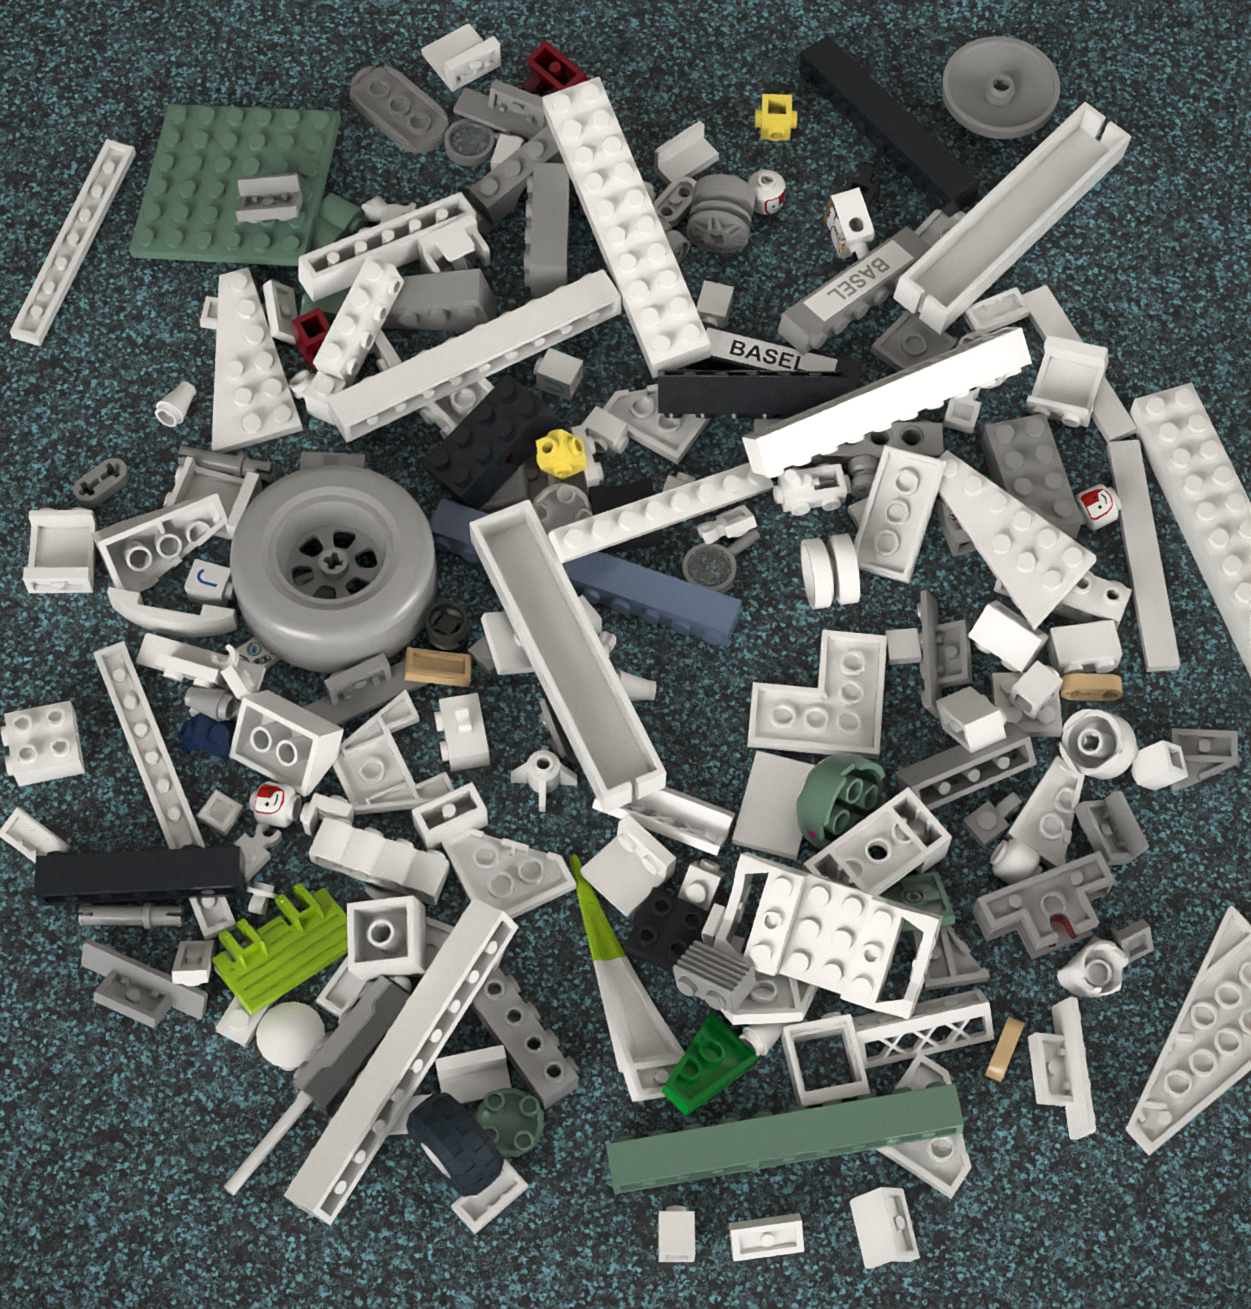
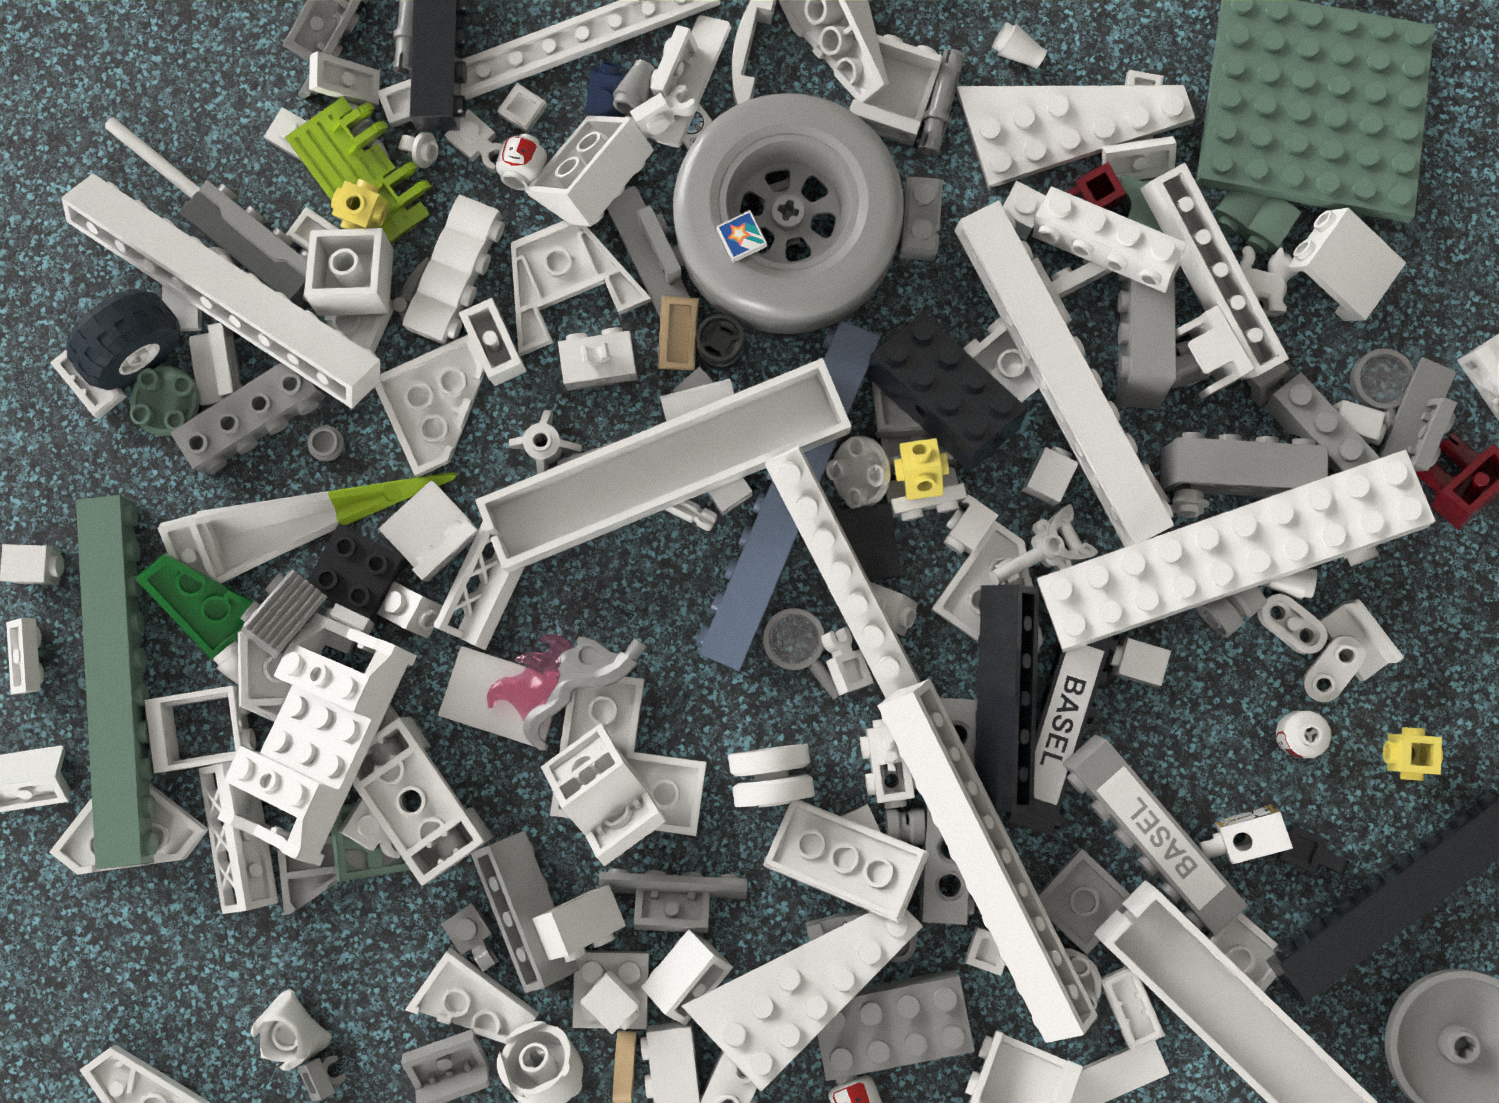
camera: 95 degrees right, 20 degrees up
white brick [184,559,236,608] -> none
light grey bracket [236,173,303,223] -> none
white dish [256,1001,325,1071] -> none
white plate [289,370,316,399] -> none
white bracket [300,793,355,836] -> none
light grey tile [350,65,449,153] -> none
white cone [617,670,656,701] -> none
light grey wheel [686,174,756,254] -> none
sand green cylinder [796,753,887,850] -> none
white tile [884,628,922,665] -> none
light grey piece [972,851,1115,959] -> none
tan beam [985,1016,1025,1082] -> none
white head [990,838,1042,885] -> none
white bracket [1028,997,1096,1140] -> none
none -> light grey plate [307,425,344,461]
none -> light yellow brick [331,179,388,229]
none -> white plate [338,799,400,858]
none -> piece [487,634,646,750]
none -> white bracket [541,723,666,866]
none -> tile [716,210,767,263]
none -> white piece [989,504,1098,585]
none -> white plate [1170,489,1209,518]
none -> white panel [1288,208,1406,321]
none -> white plate [1303,635,1365,702]

